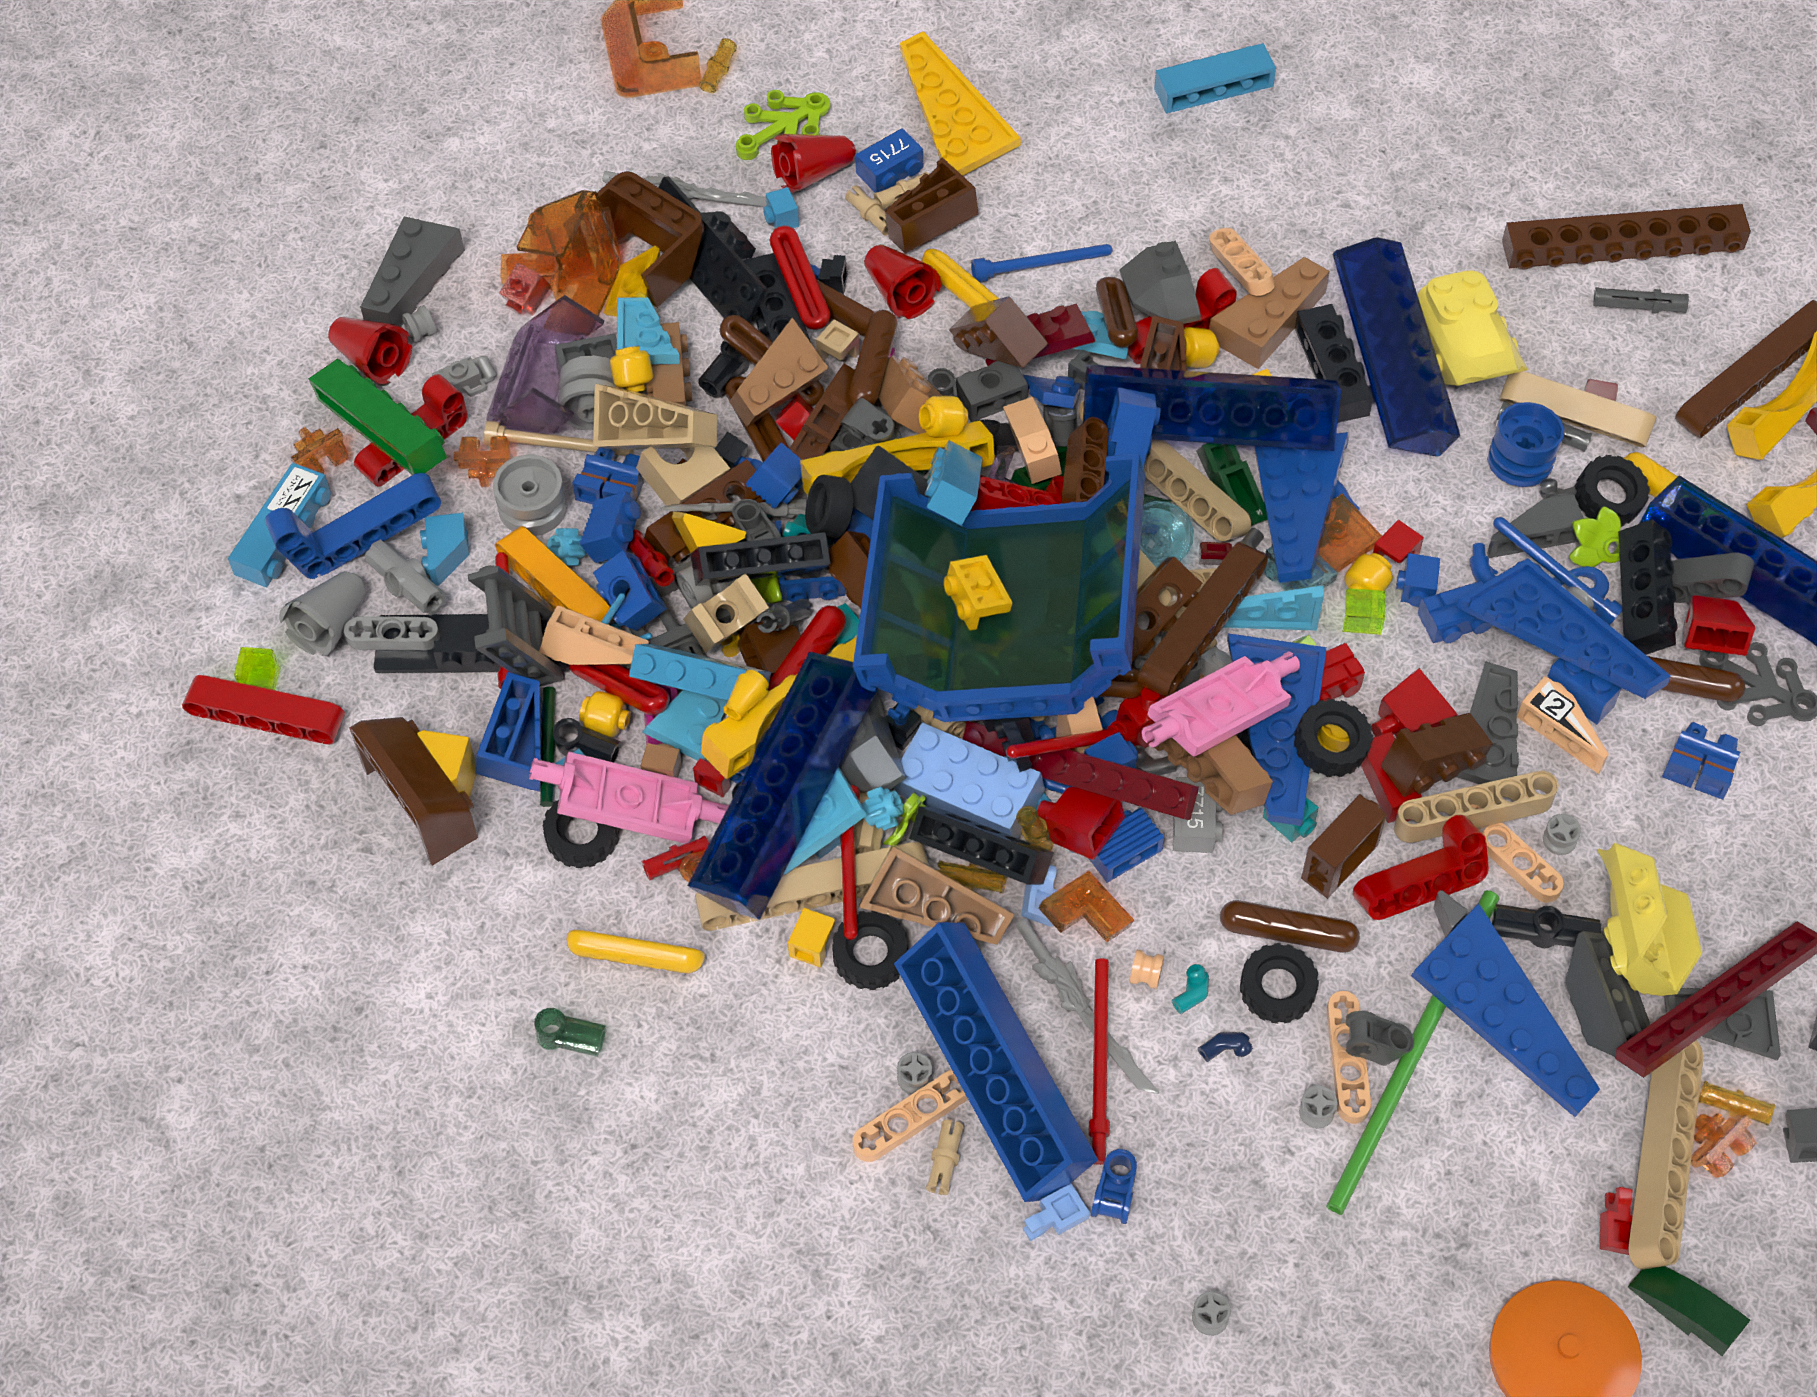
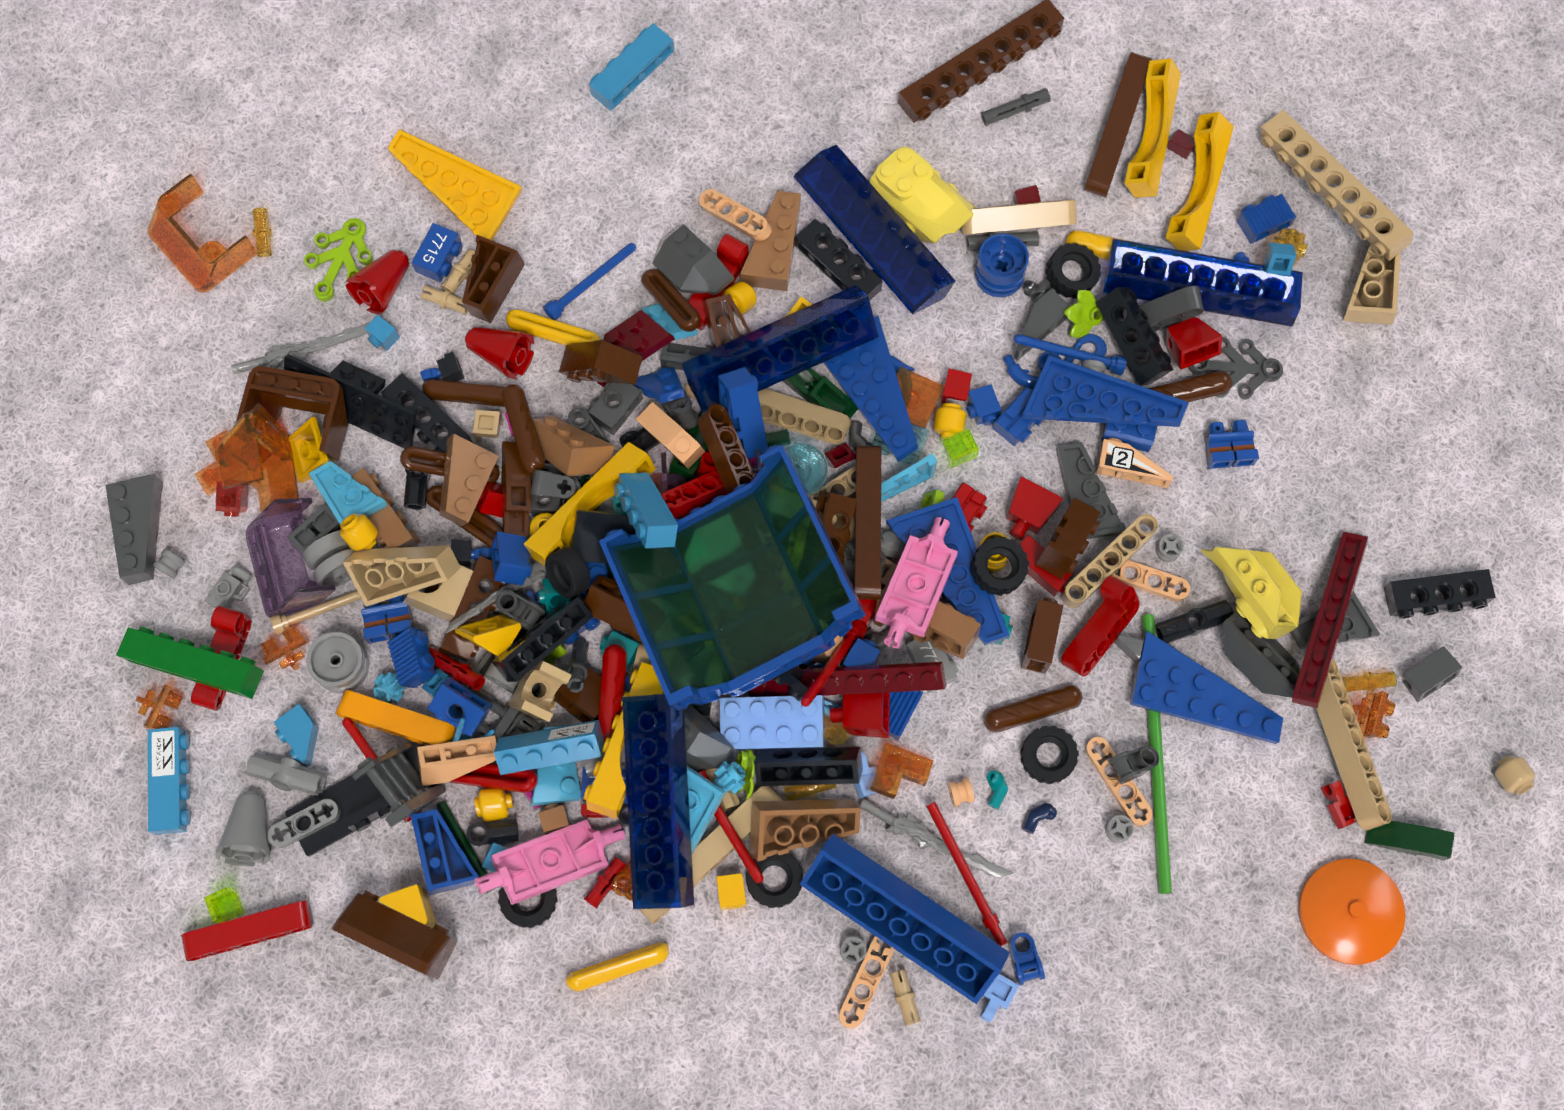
camera: 30 degrees left, 15 degrees up
blue beam [265,473,441,579] -> none
red cone [328,317,412,384] -> none
clear green piece [534,1008,606,1057] -> none
yellow cone [723,670,769,721] -> none
red piece [769,225,831,330] -> none
yellow head [919,396,968,437] -> none
yellow bracket [944,555,1013,631] -> none
light grey wheel [1192,1291,1231,1336] -> none

